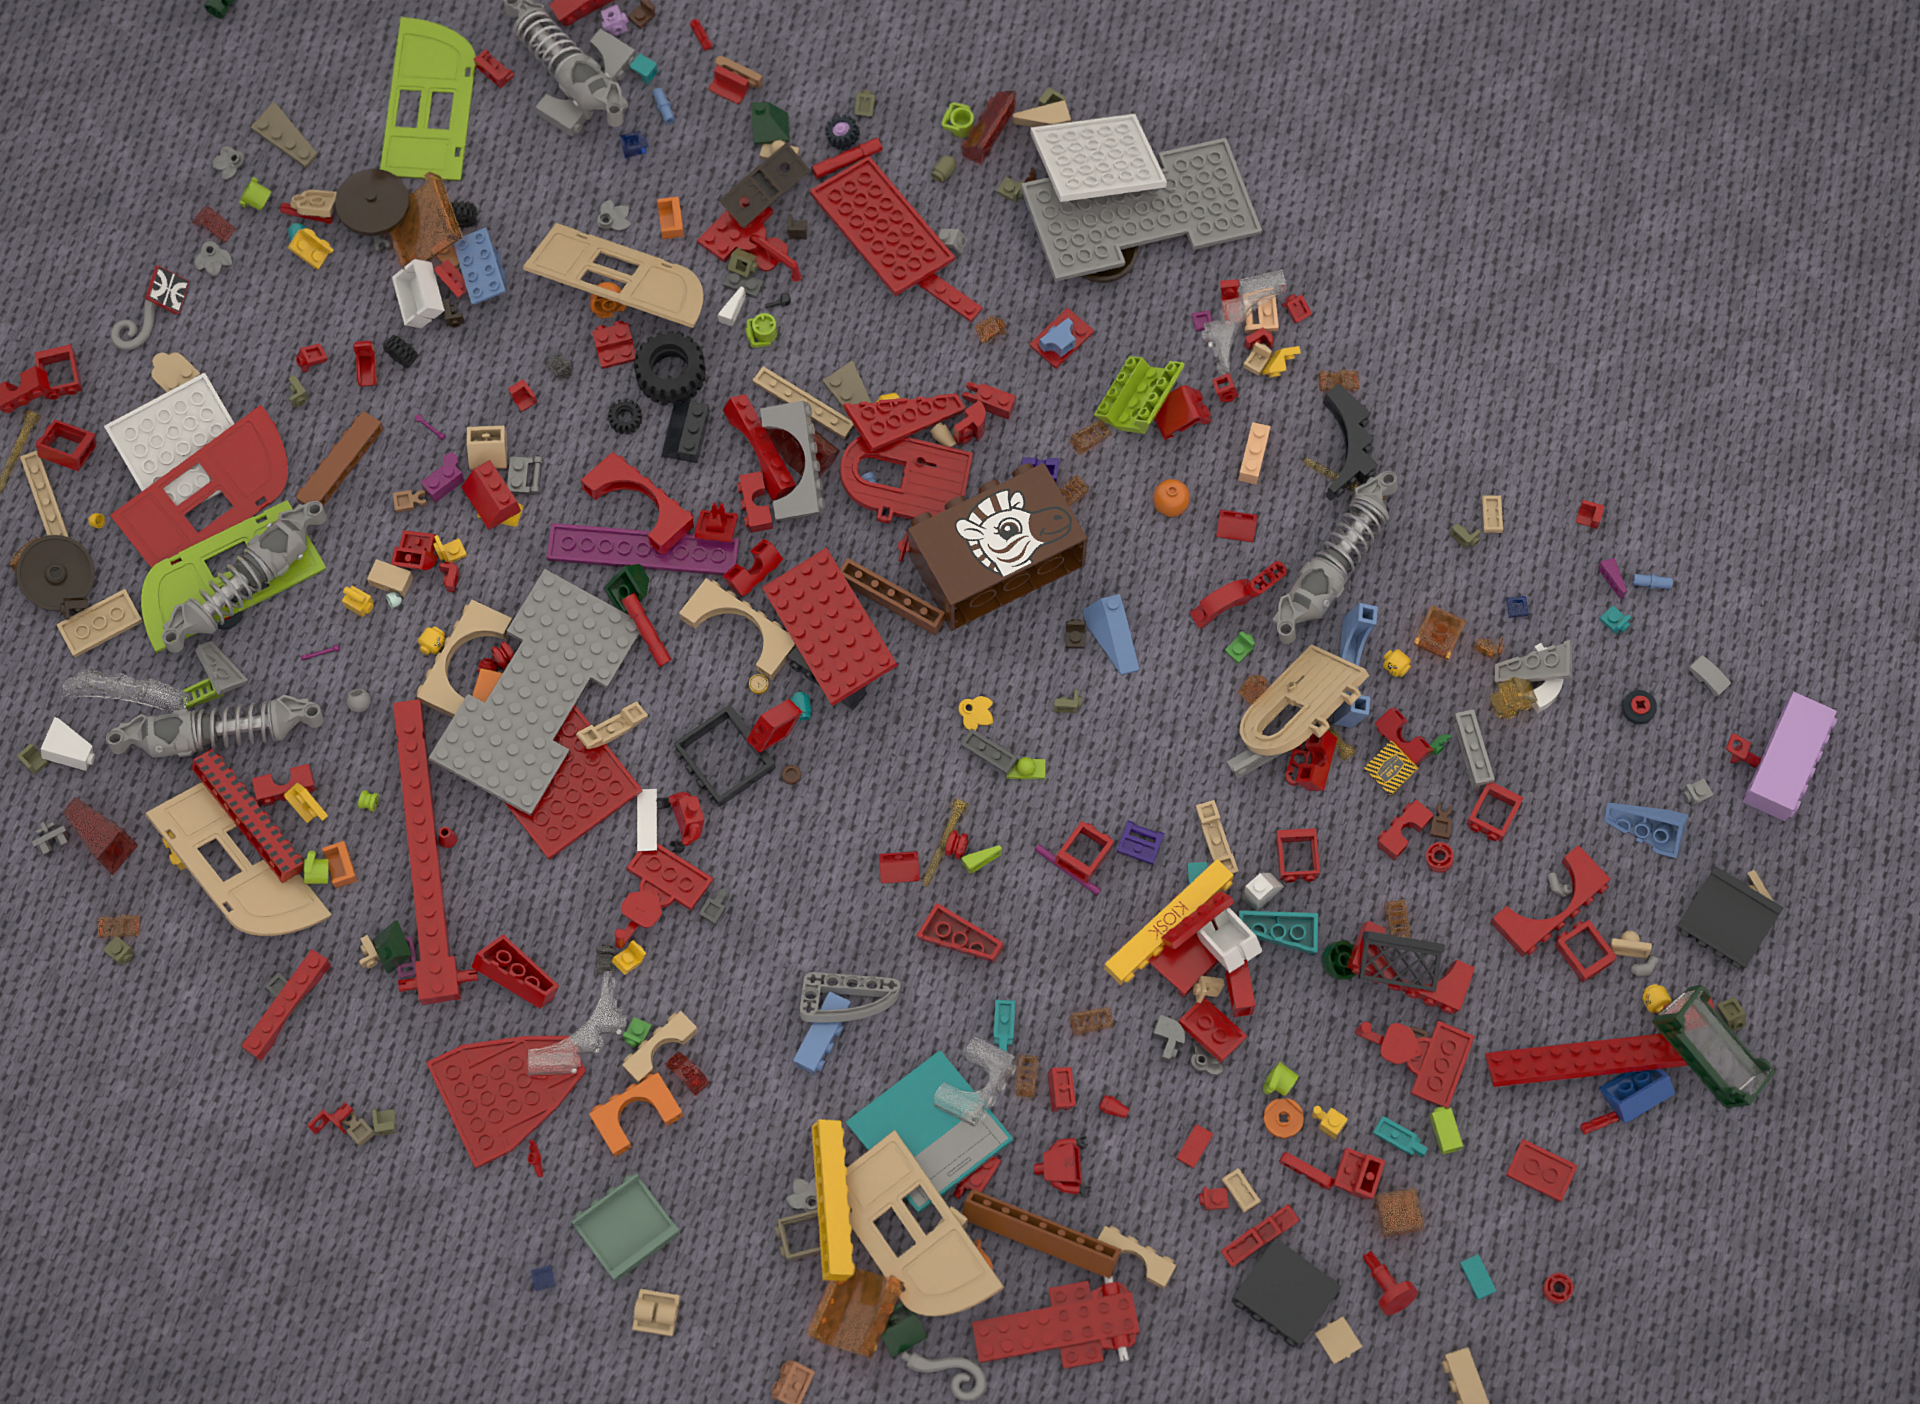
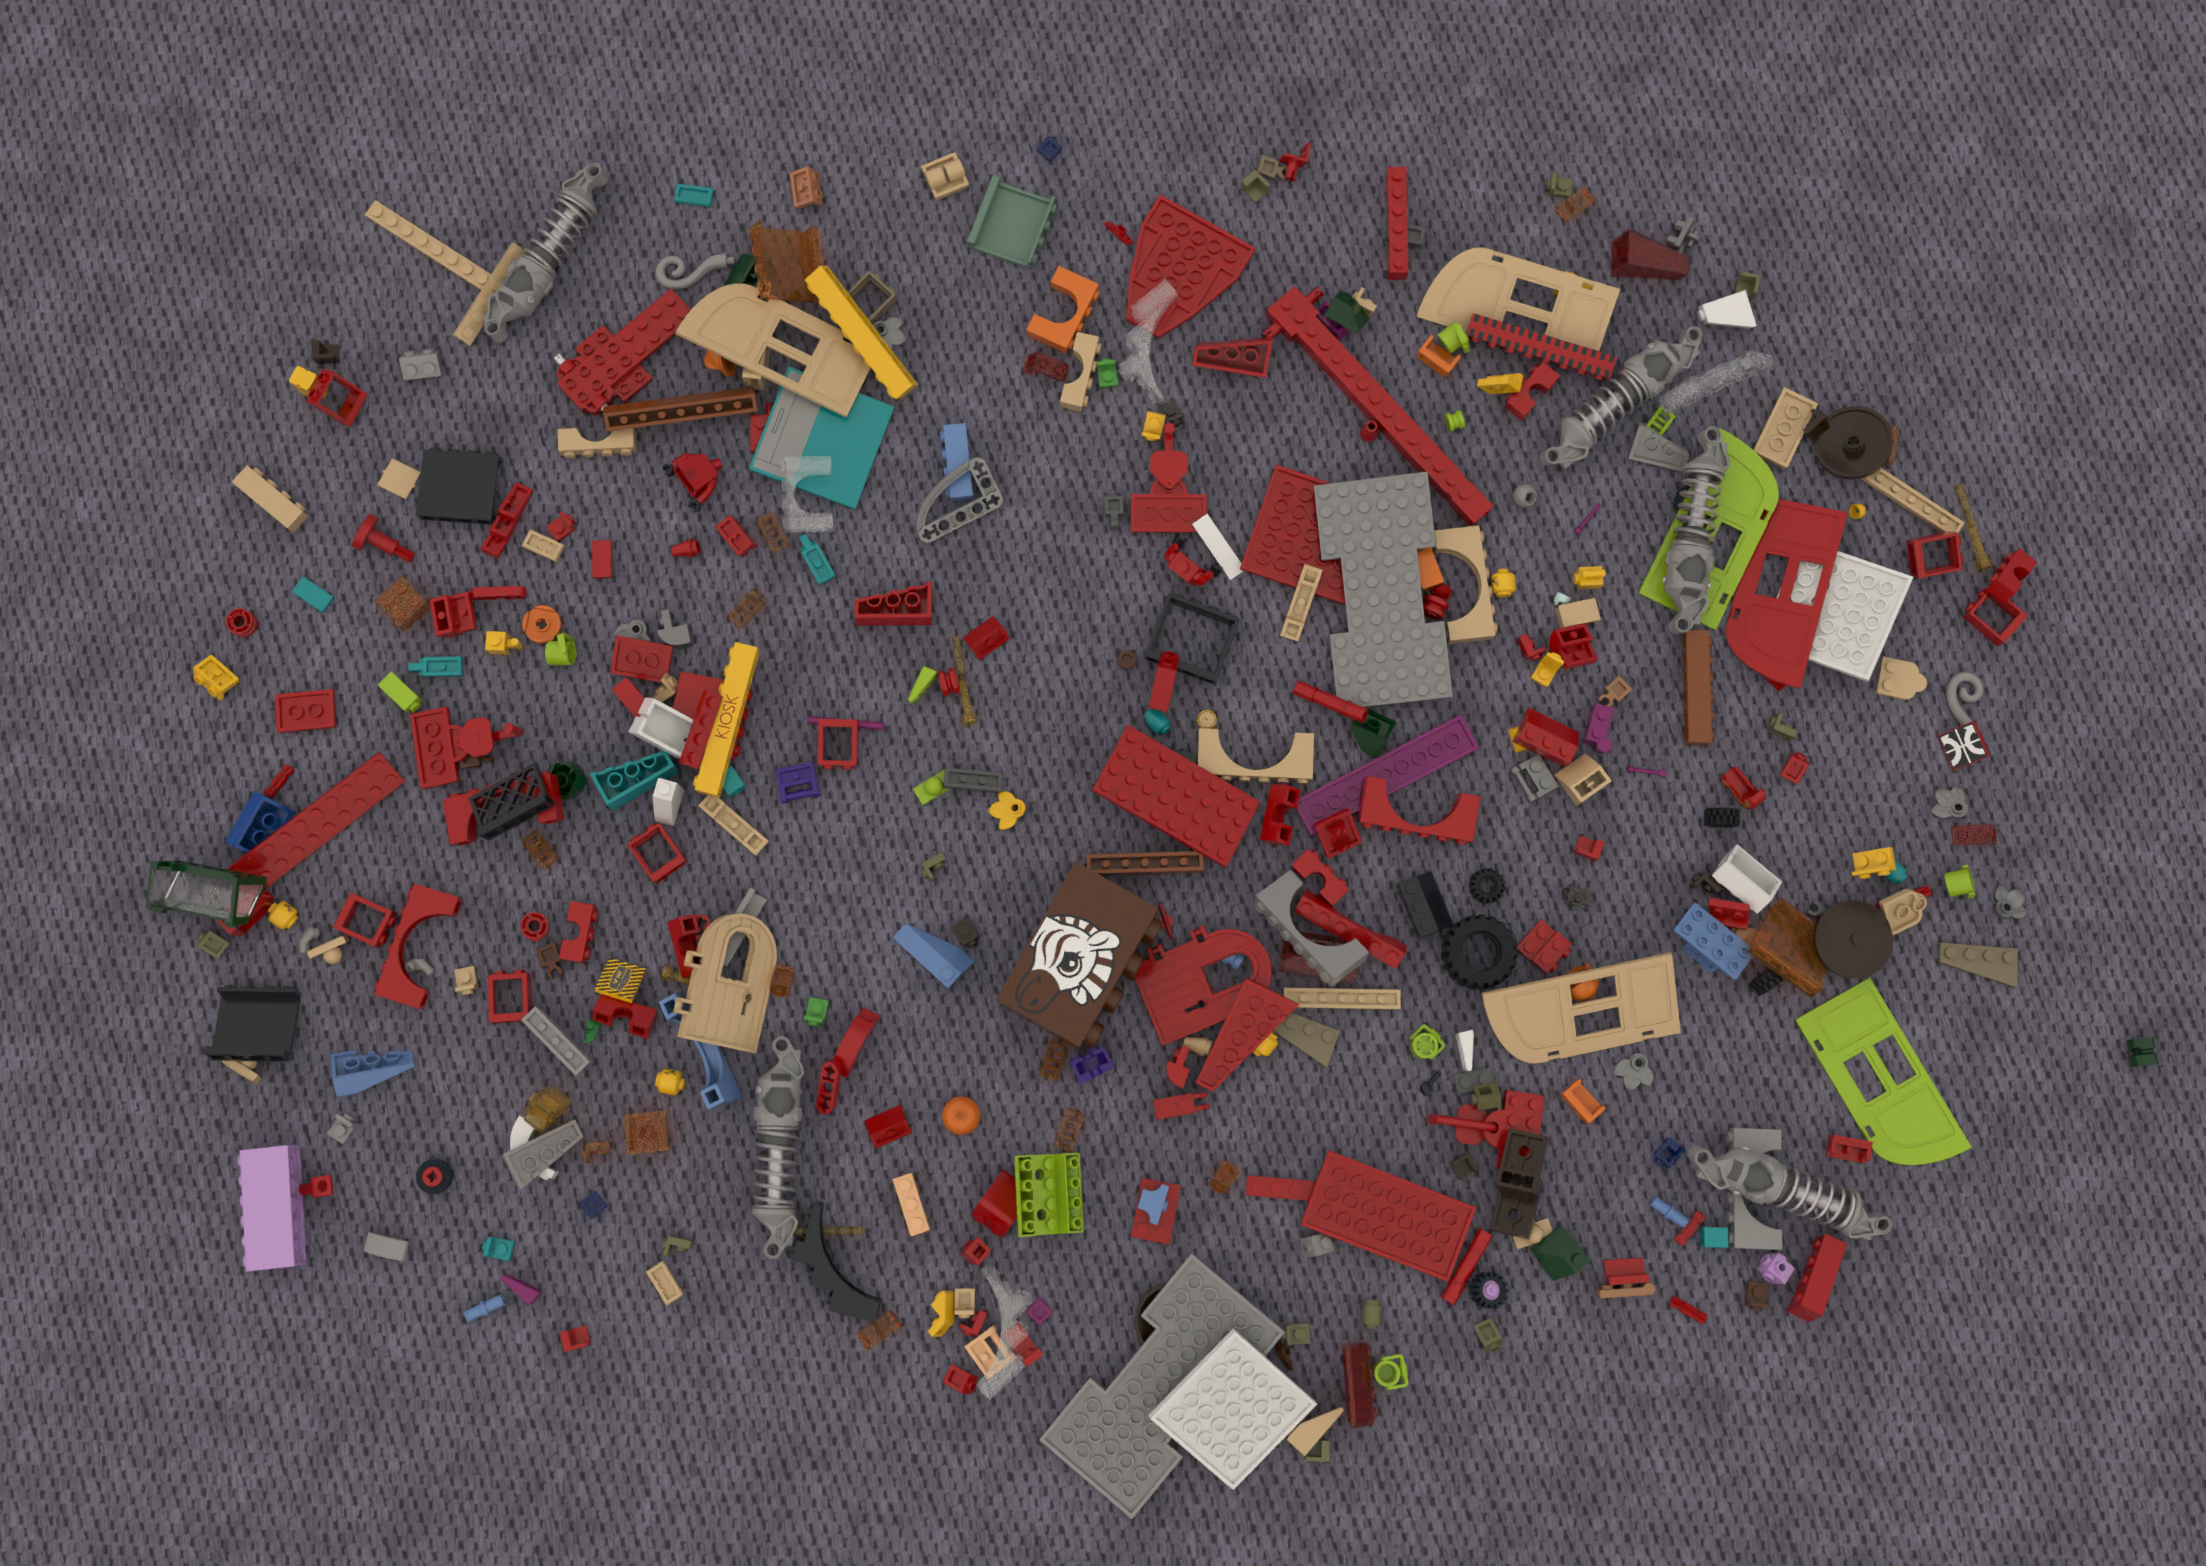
camera: 145 degrees right, 10 degrees up
none -> yellow bracket [193,654,239,701]
none -> tan bracket [454,966,479,996]
none -> red axle [1674,1211,1706,1246]

